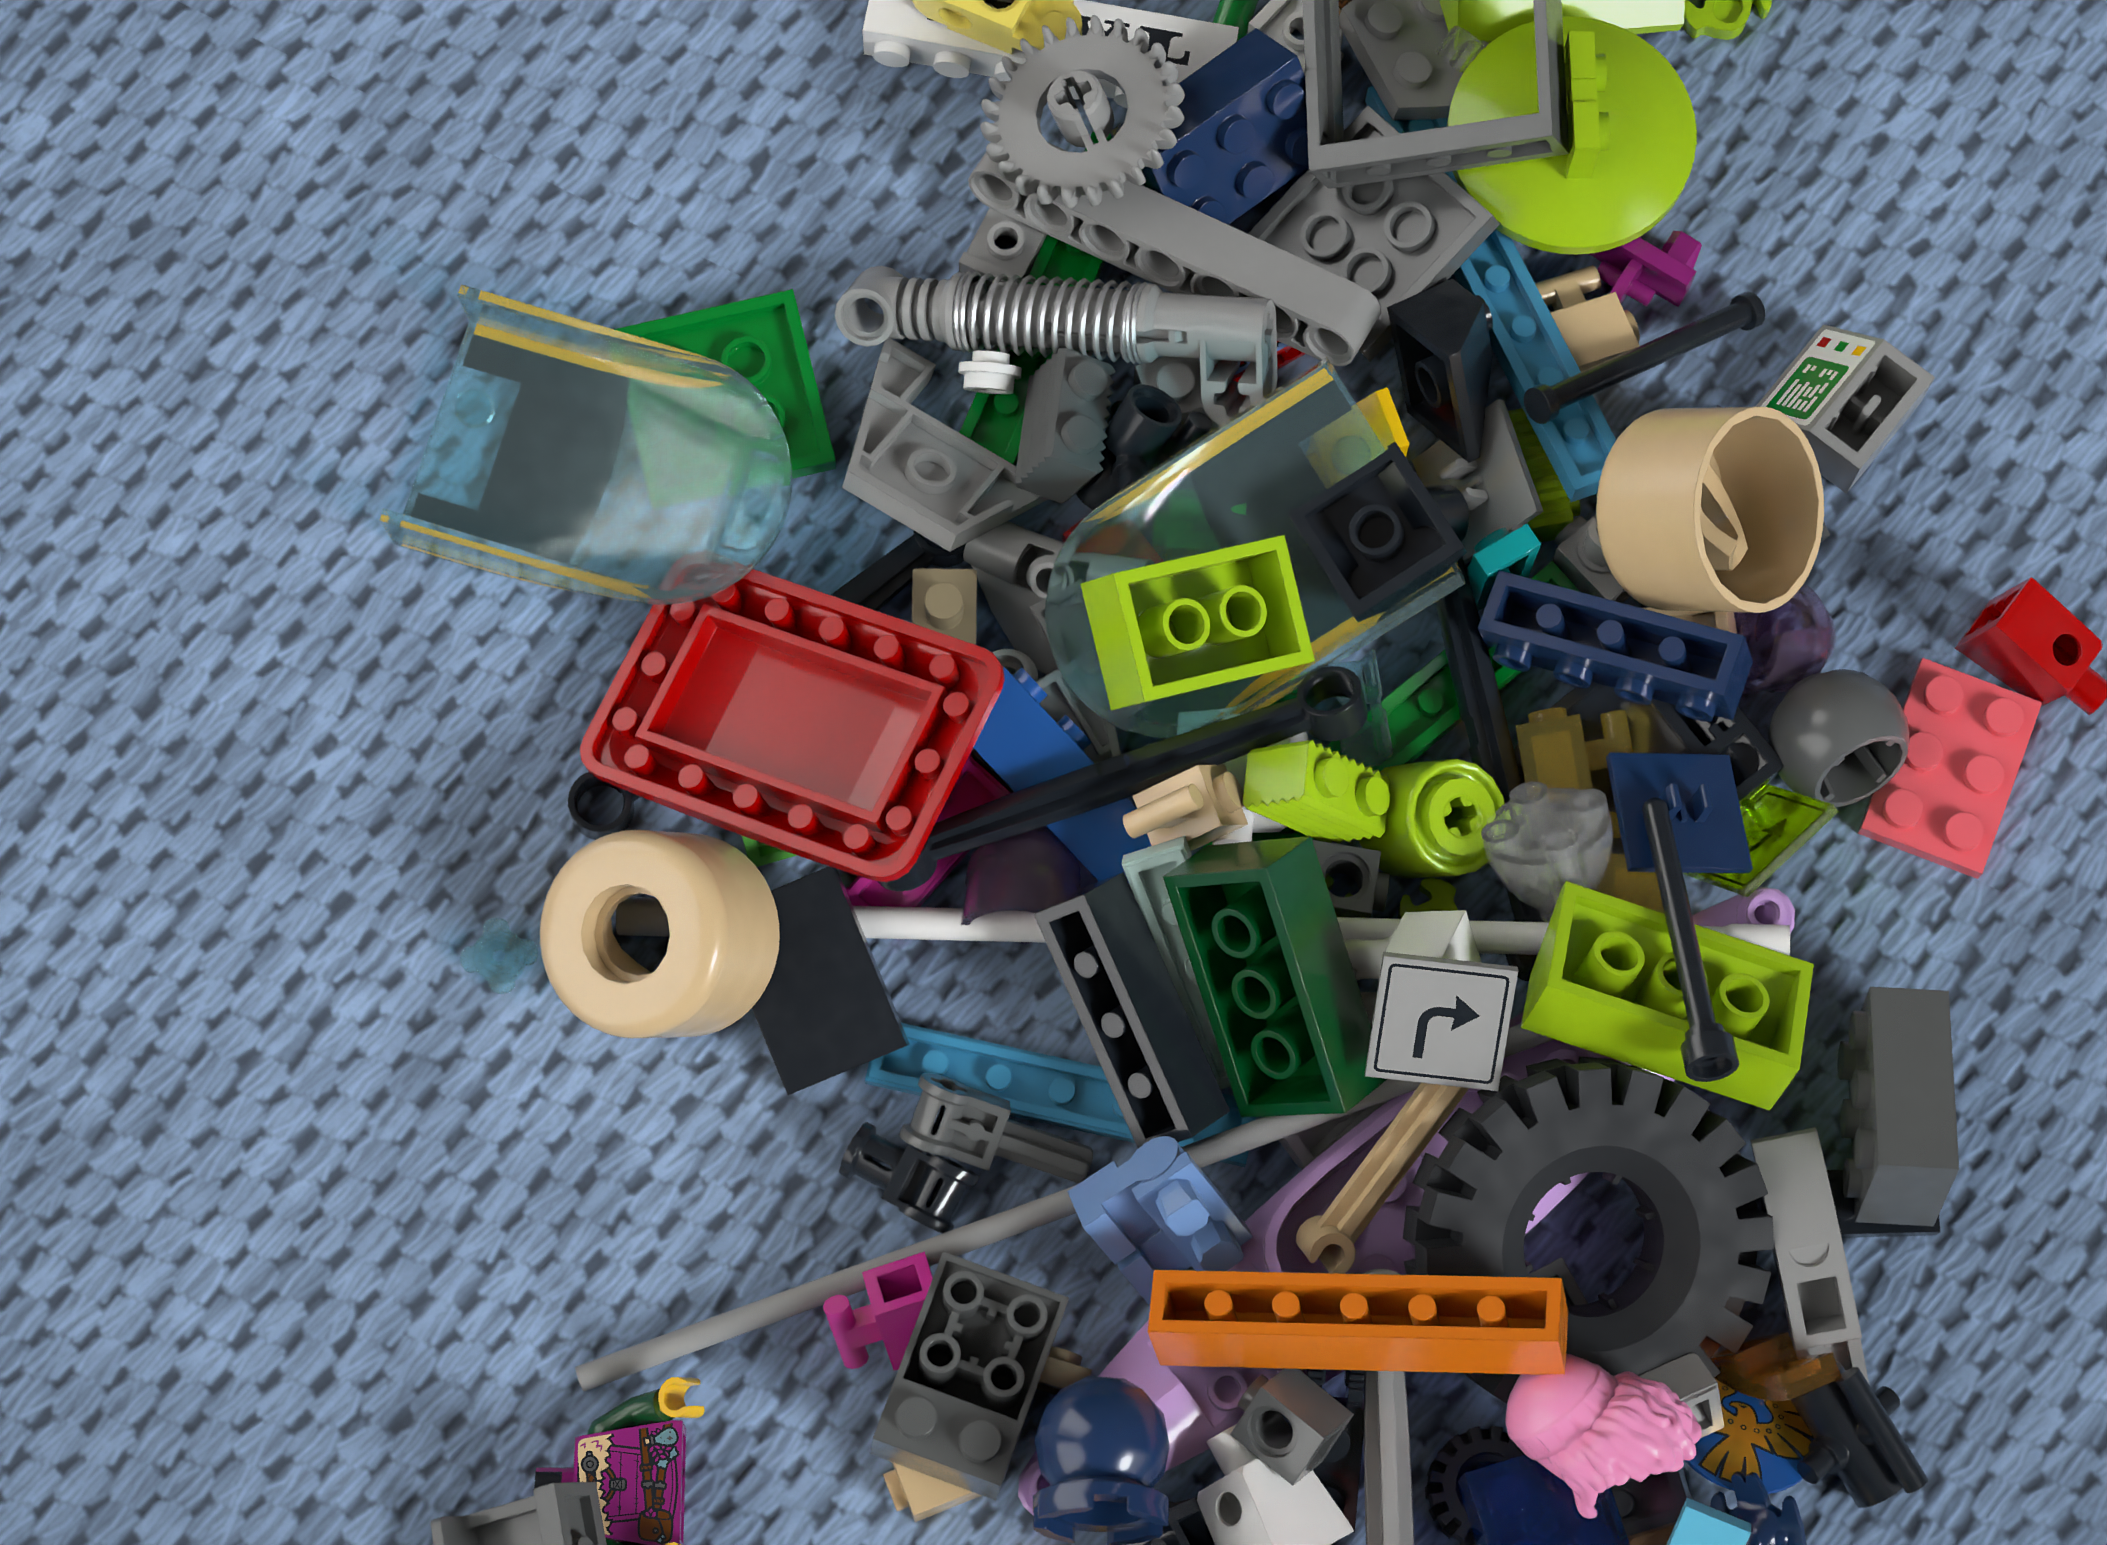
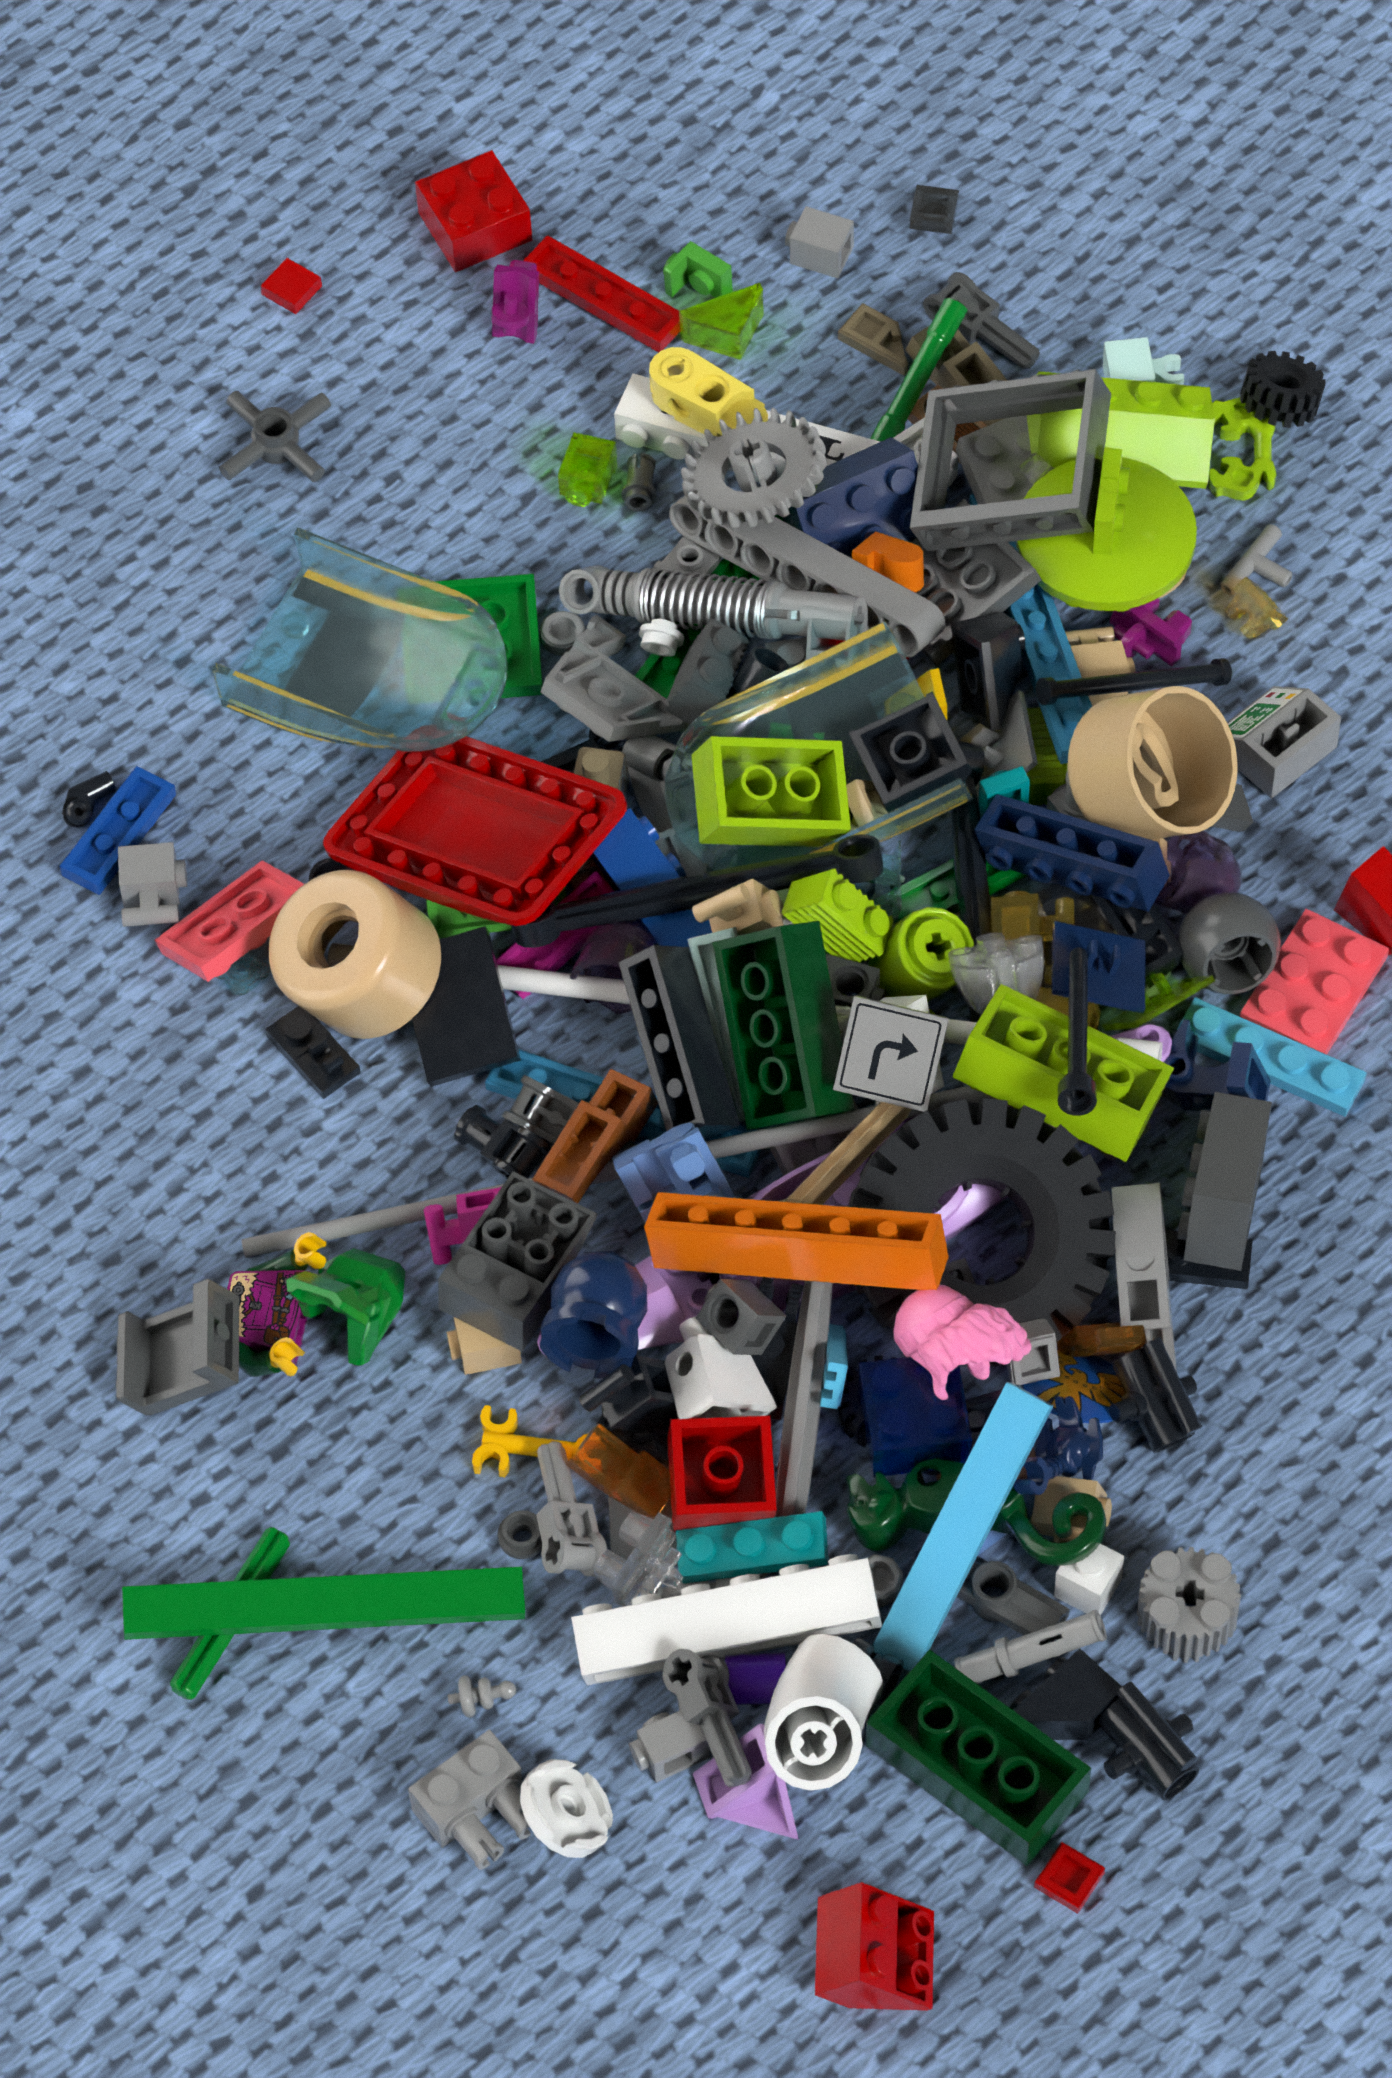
camera: 15 degrees right, 15 degrees down
none -> blue plate [59,766,176,895]
none -> black arm [62,771,116,828]
none -> light grey brick [118,842,187,927]
none -> coral plate [155,860,304,982]
none -> dark grey bar [219,391,331,482]
none -> black plate [265,1006,361,1099]
none -> green piece [286,1248,406,1366]
none -> dark orange slope [532,1069,658,1204]
none -> light grey tile [540,611,585,656]
none -> clear neon green brick [558,432,617,507]
none -> dark grey pin [621,453,656,512]
none -> medium azure tile [820,1324,848,1409]
none -> tan tile [846,779,894,834]
none -> orange leg [852,531,924,593]
none -> dark blue tile [1161,1019,1271,1111]
none -> medium azure plate [1177,997,1367,1117]
none -> light grey piece [1220,524,1293,595]
none -> clear yellow tile [1224,577,1288,639]

